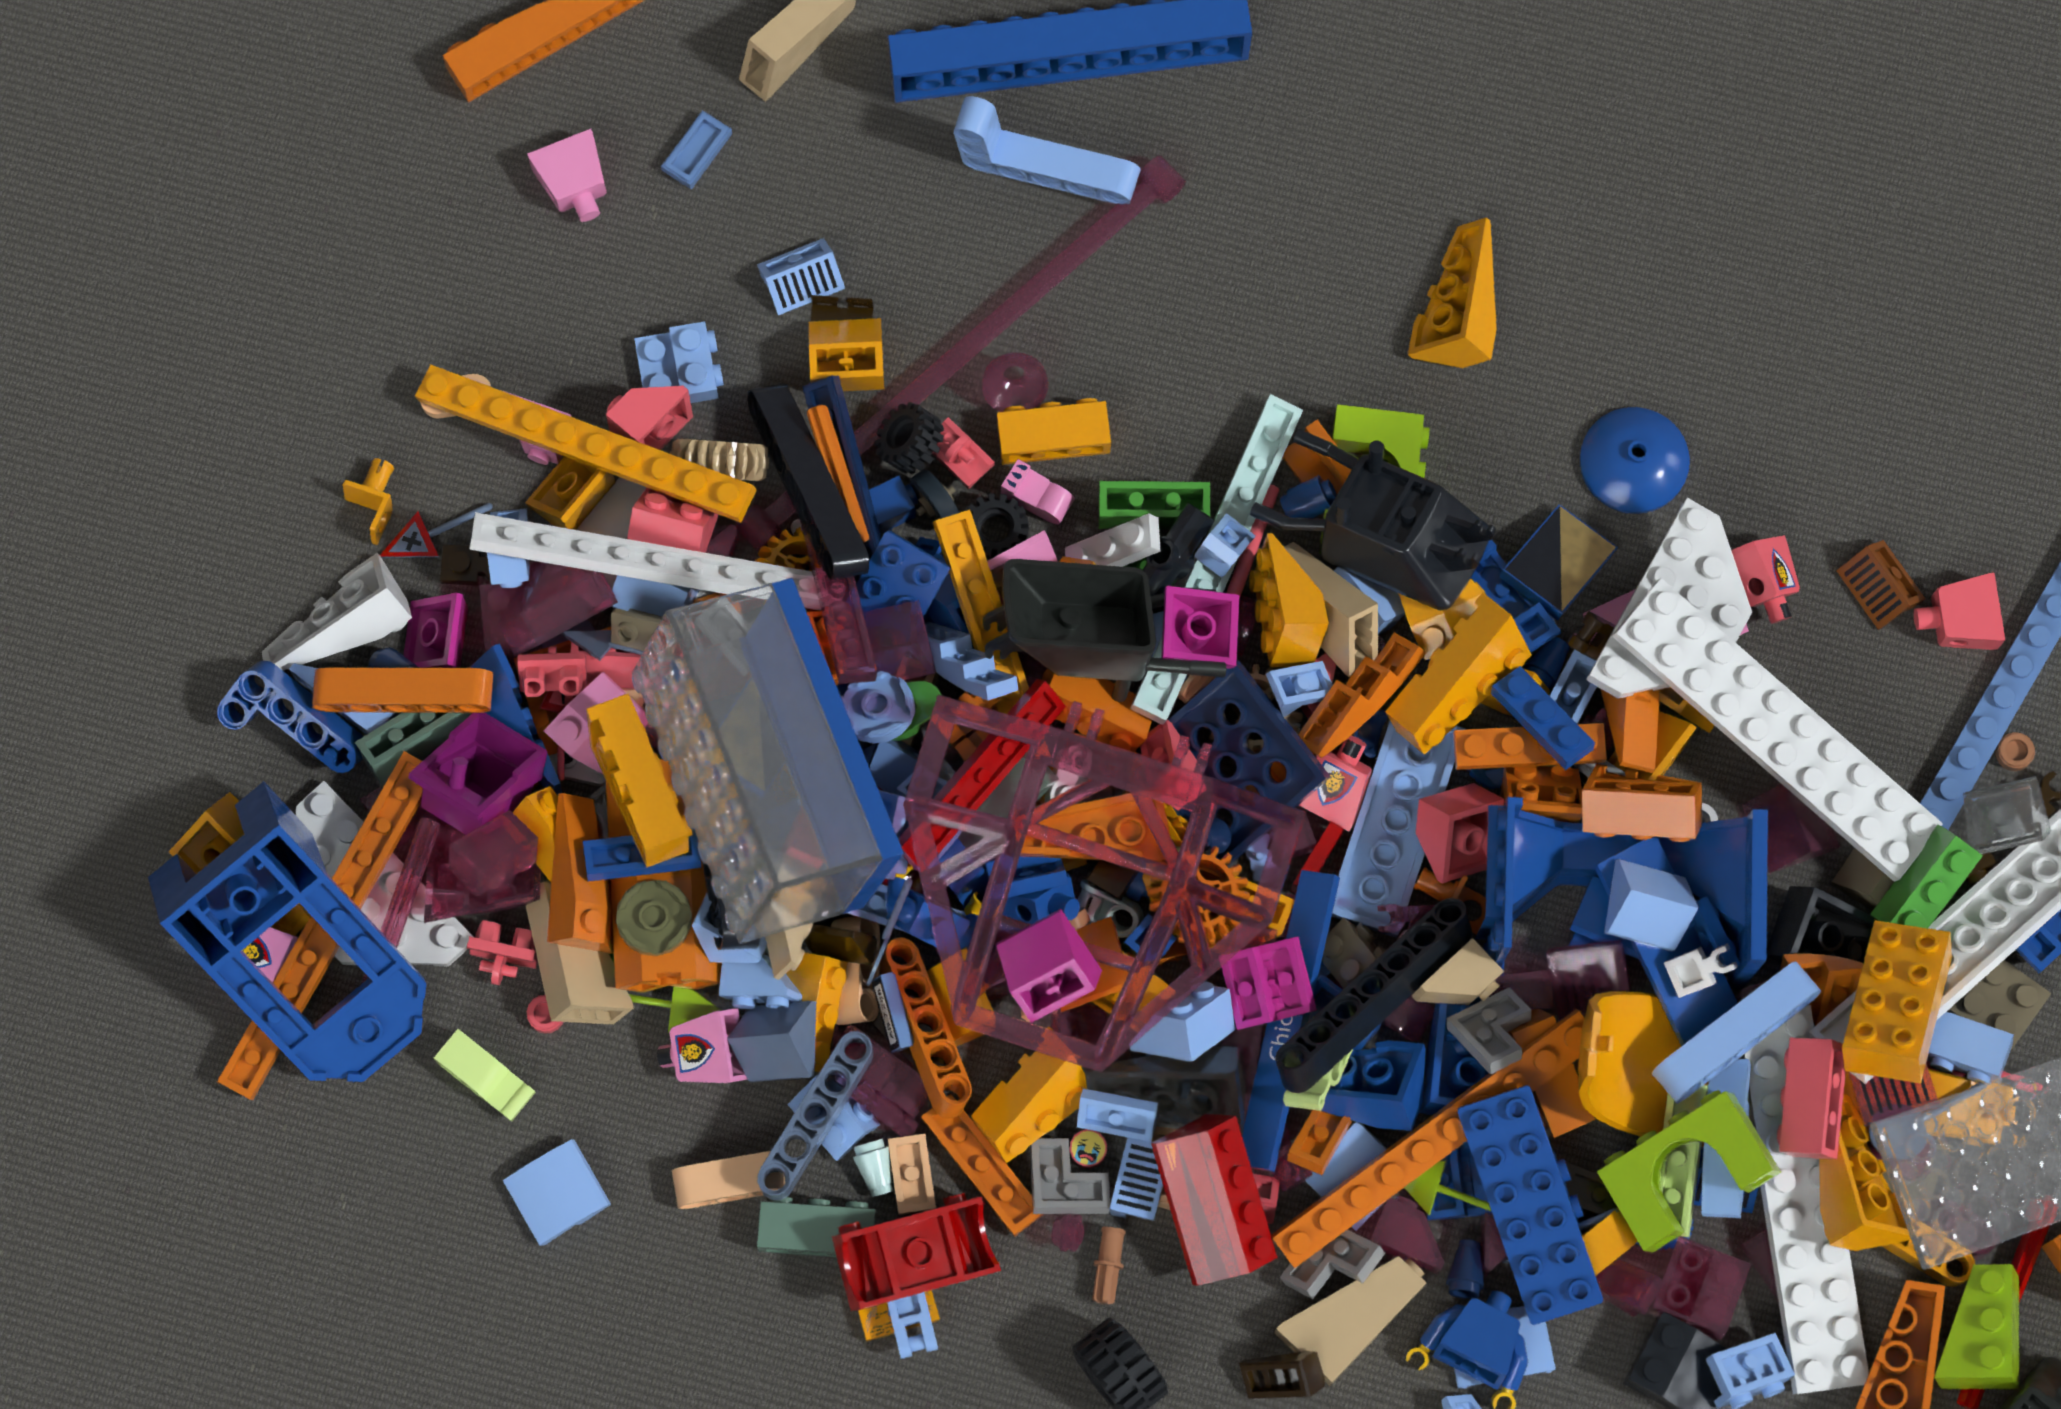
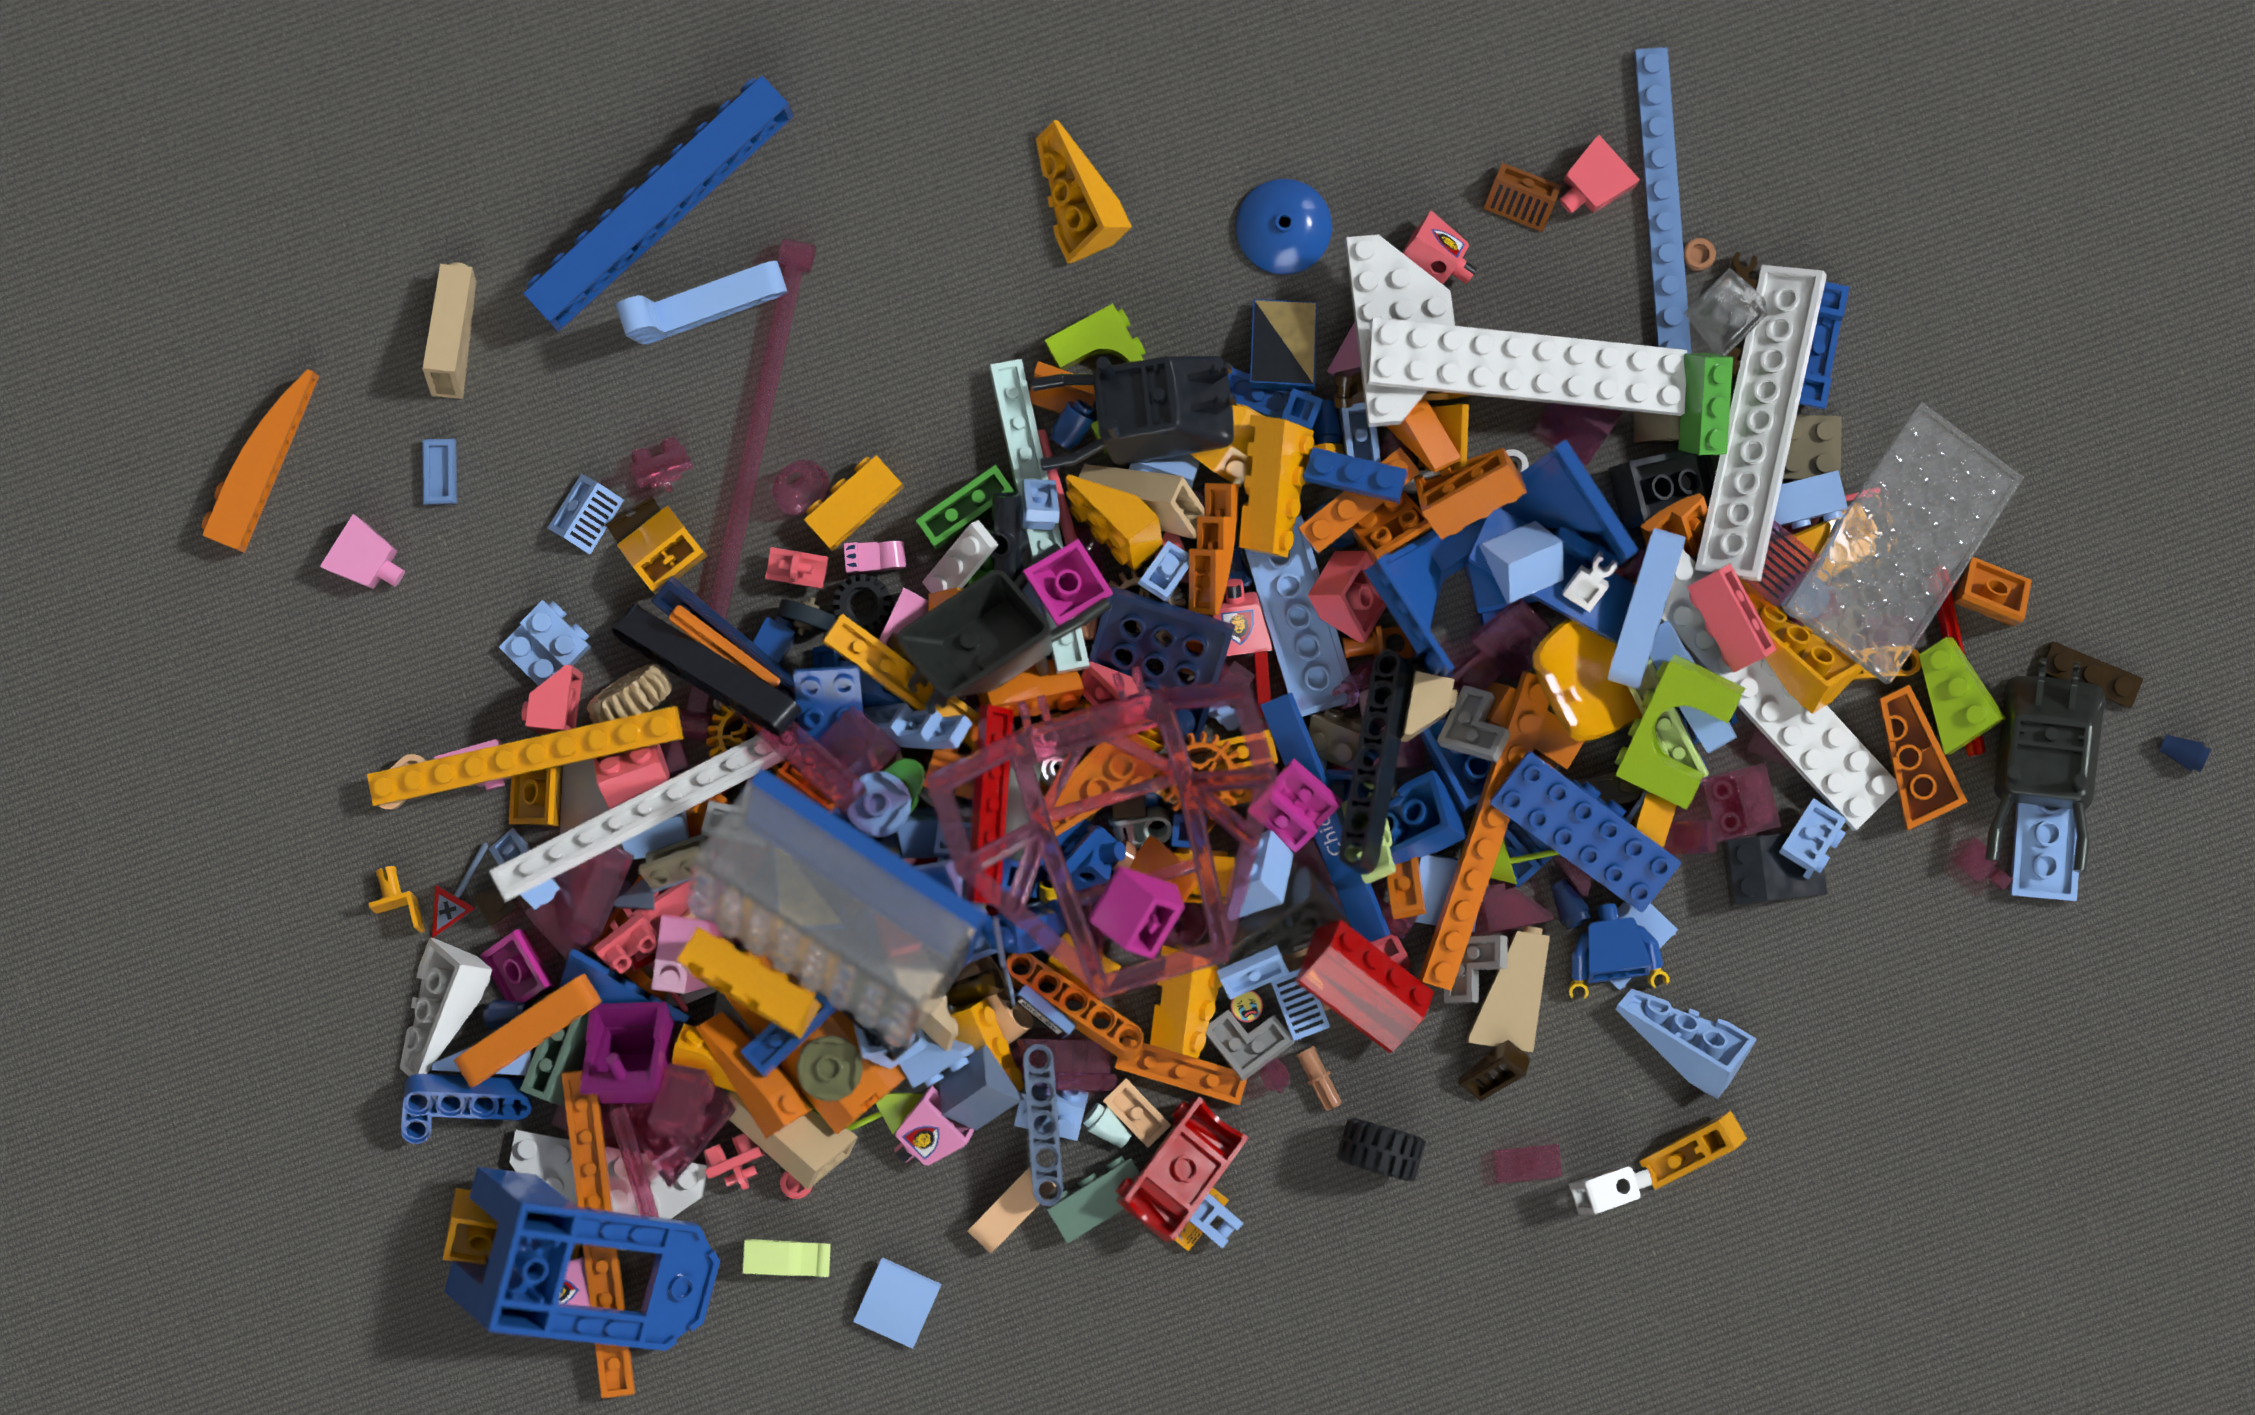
camera: 30 degrees left, 10 degrees up
black tyre [875,402,944,474] -> none
light orange brick [1842,920,1952,1084] -> none
none -> clear pink hips [629,436,694,493]

